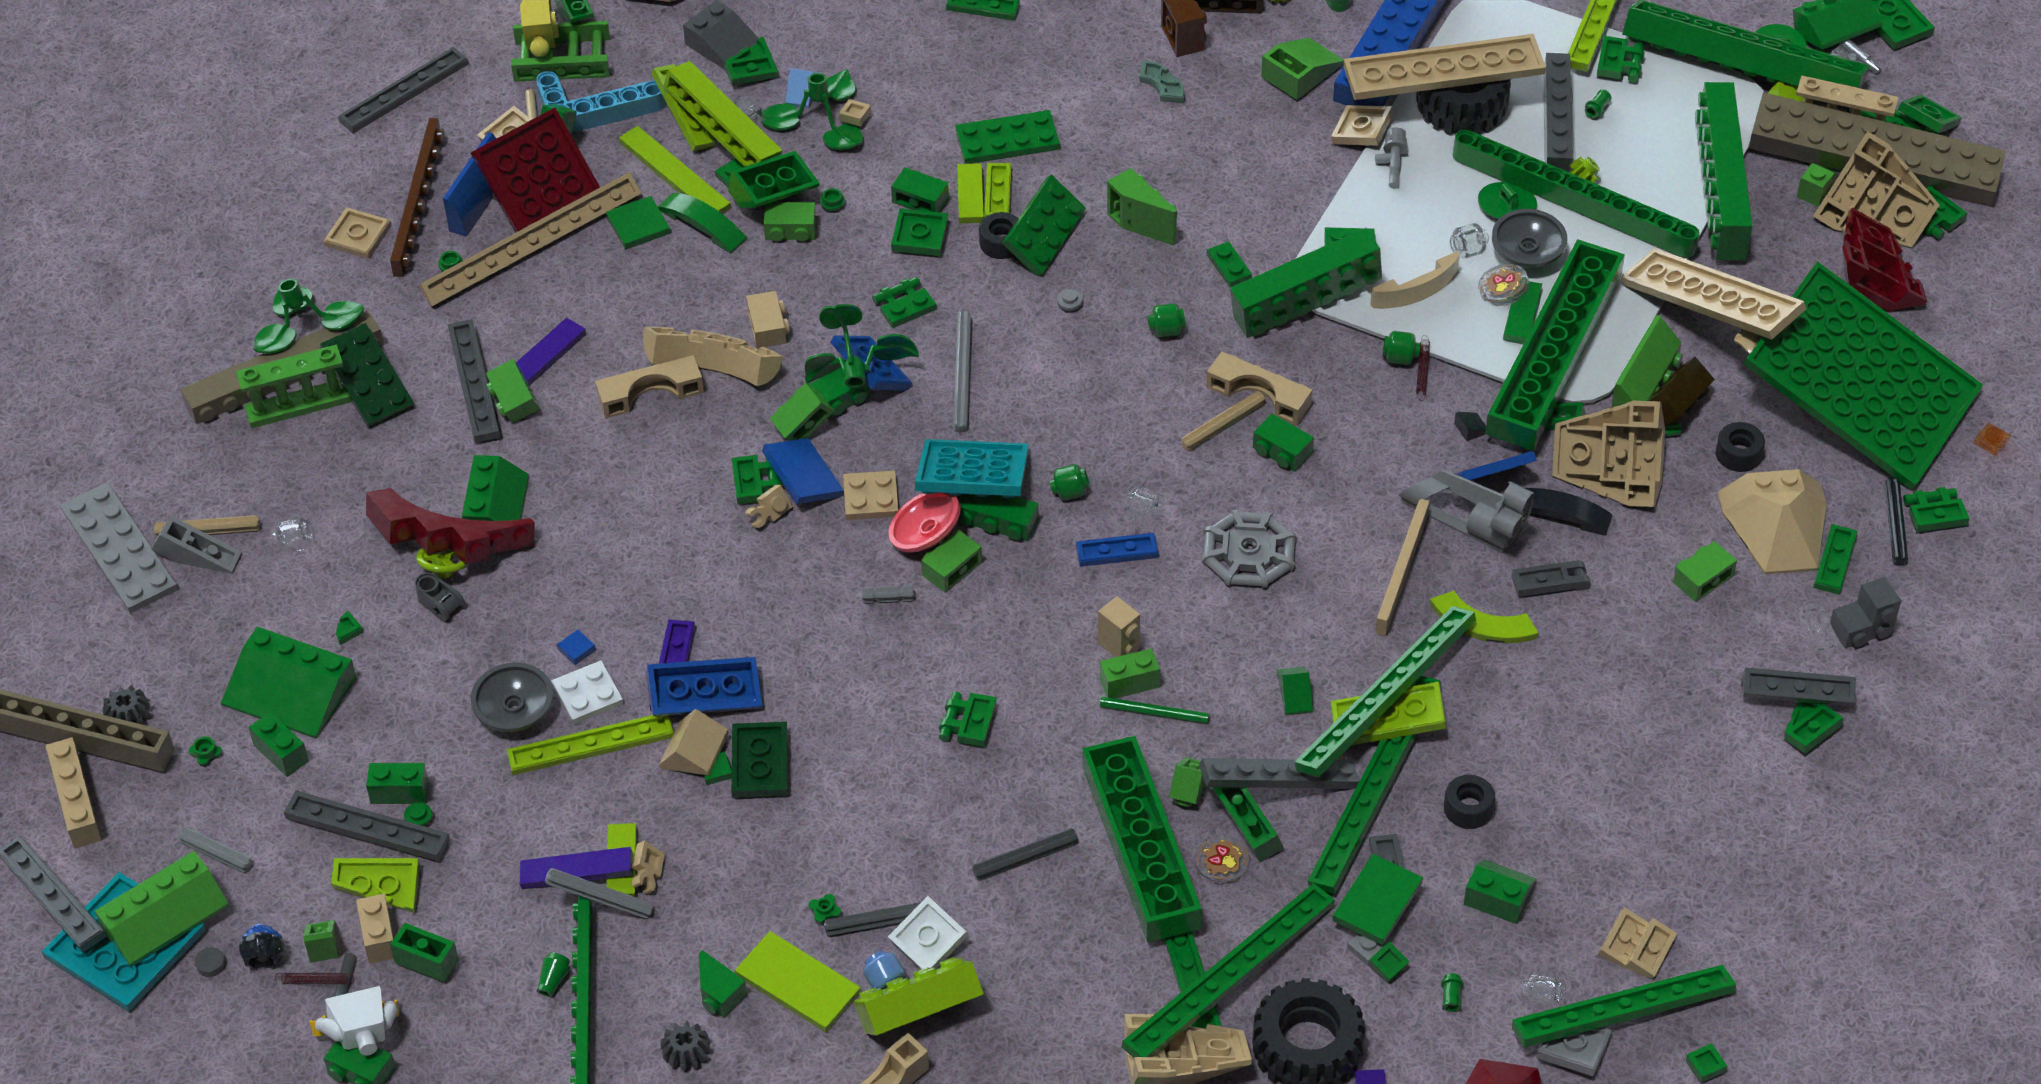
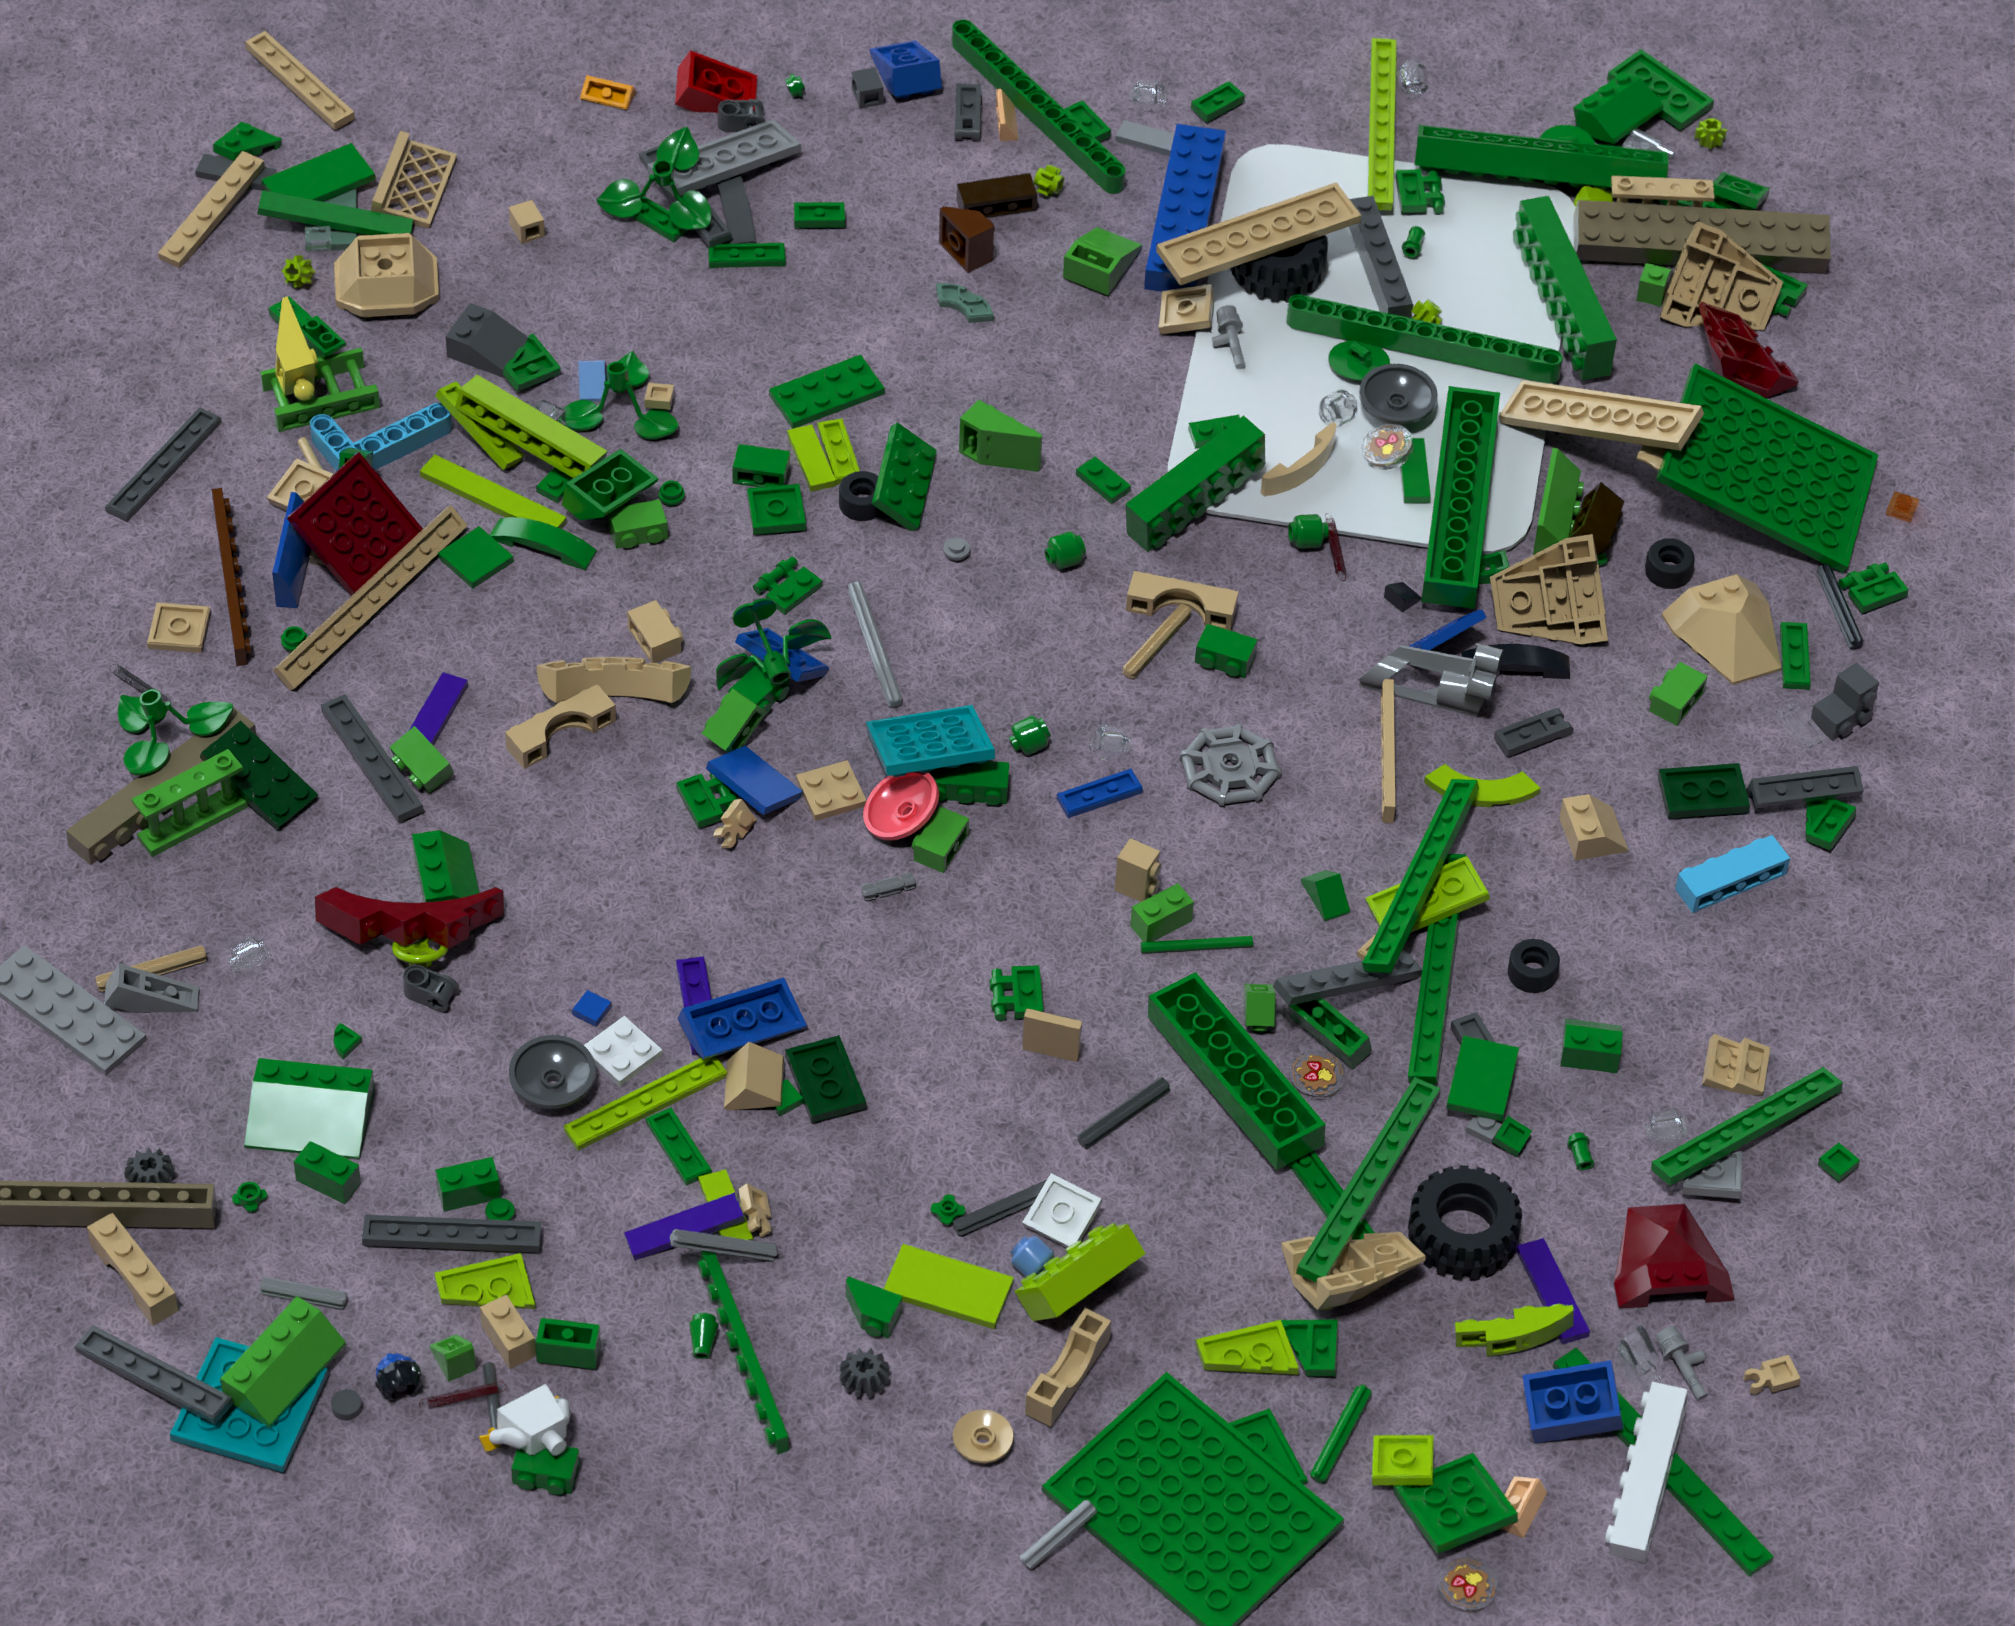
camera: 20 degrees left, 0 degrees up
none -> dark grey piece [109,664,171,701]
none -> green tile [646,1107,712,1186]
none -> tan tile [1022,1009,1082,1062]
none -> tan slope [1559,794,1628,861]
none -> dark green plate [1658,763,1750,818]
none -> medium azure brick [1675,835,1790,913]
none -> lime gear [1694,118,1727,149]

